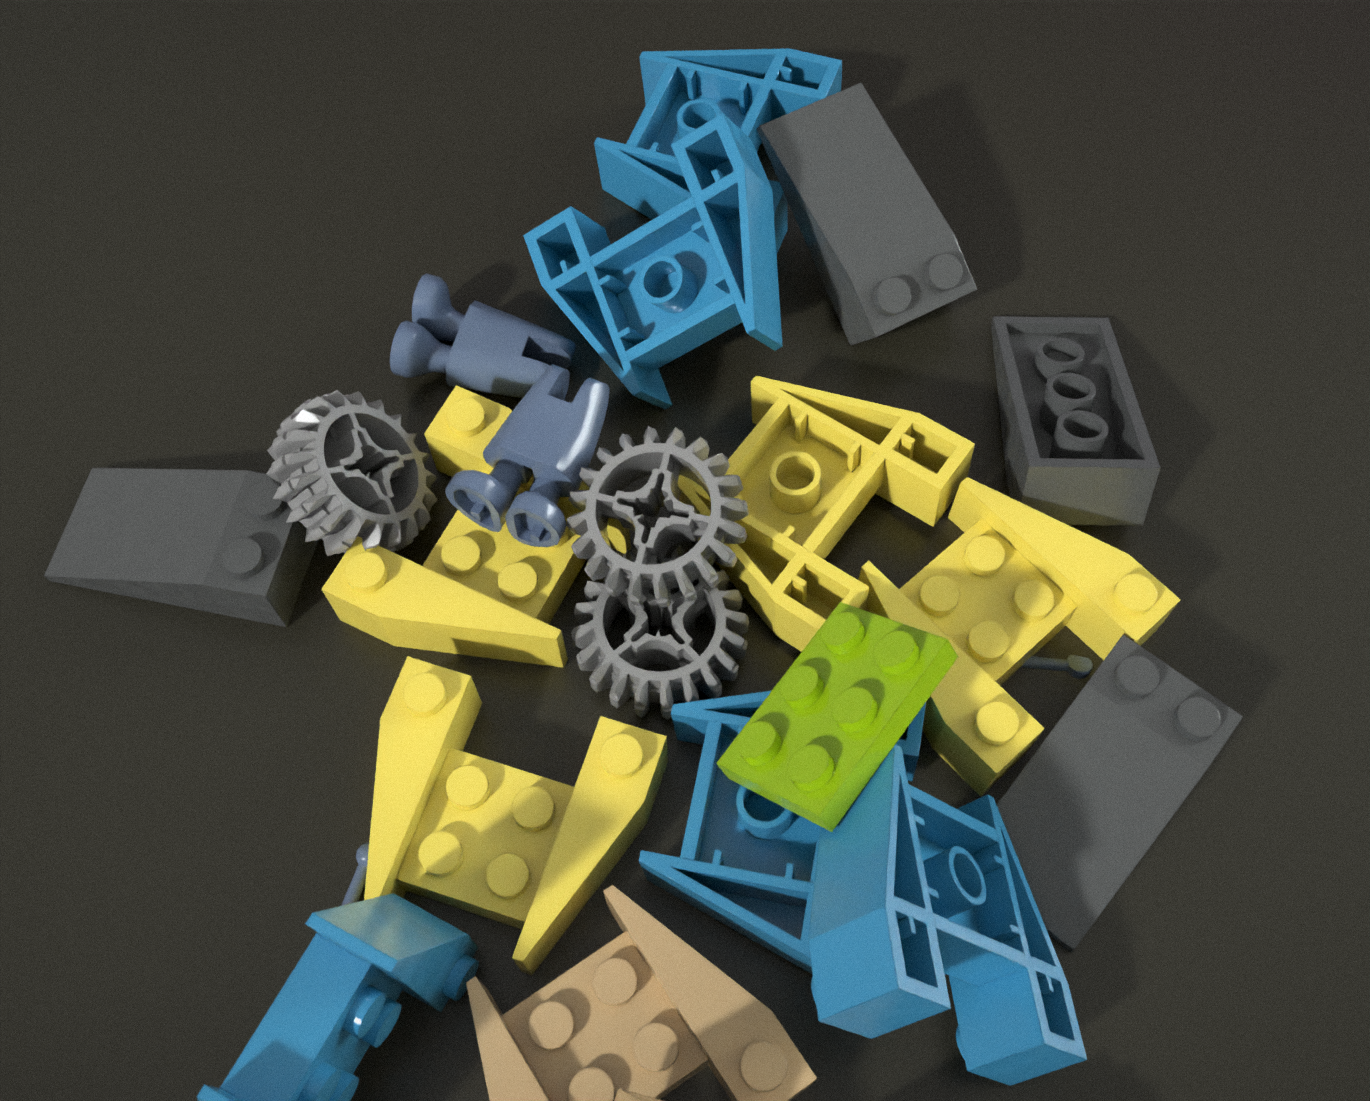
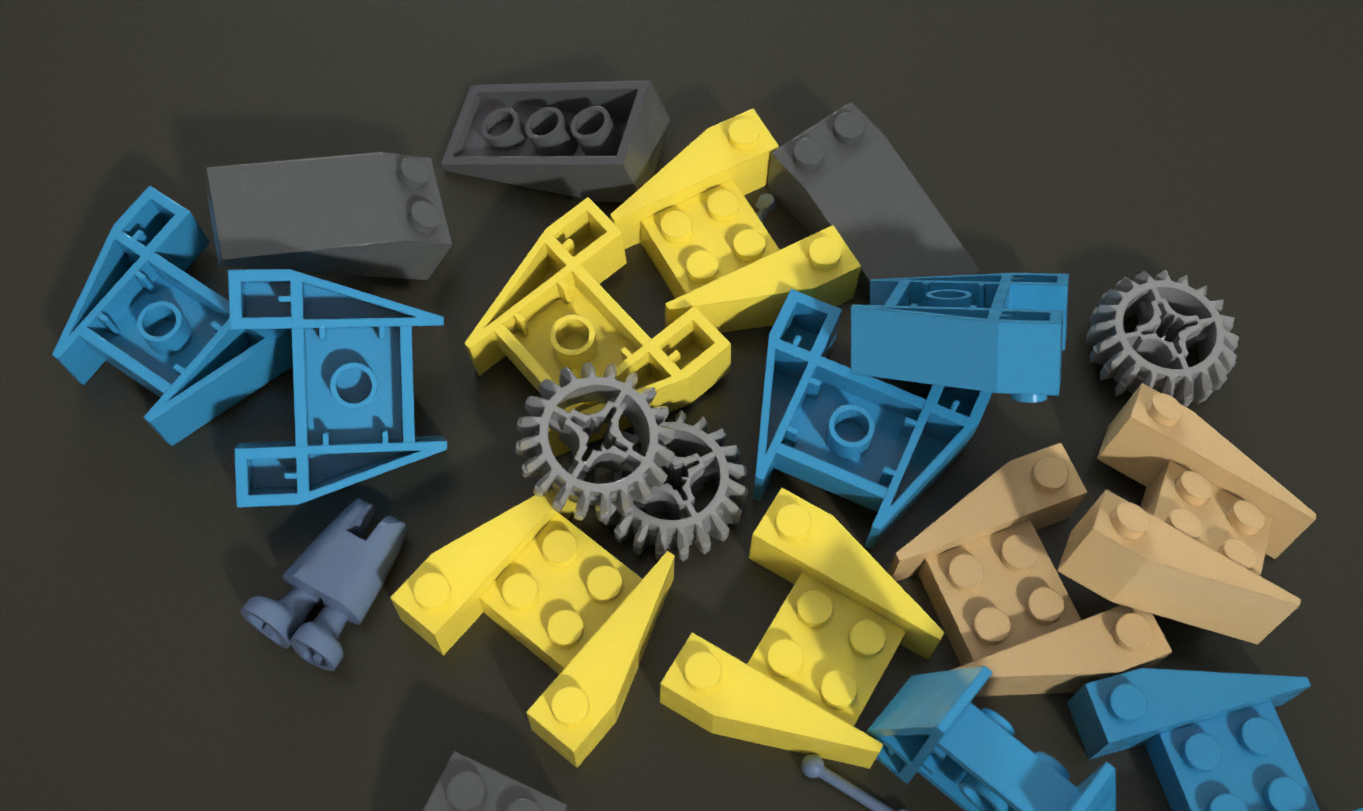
camera: 80 degrees left, 0 degrees up
light grey gear [266,390,437,556] -> none
sand blue piece [445,364,610,547] -> none
lime plate [716,602,958,832] -> none

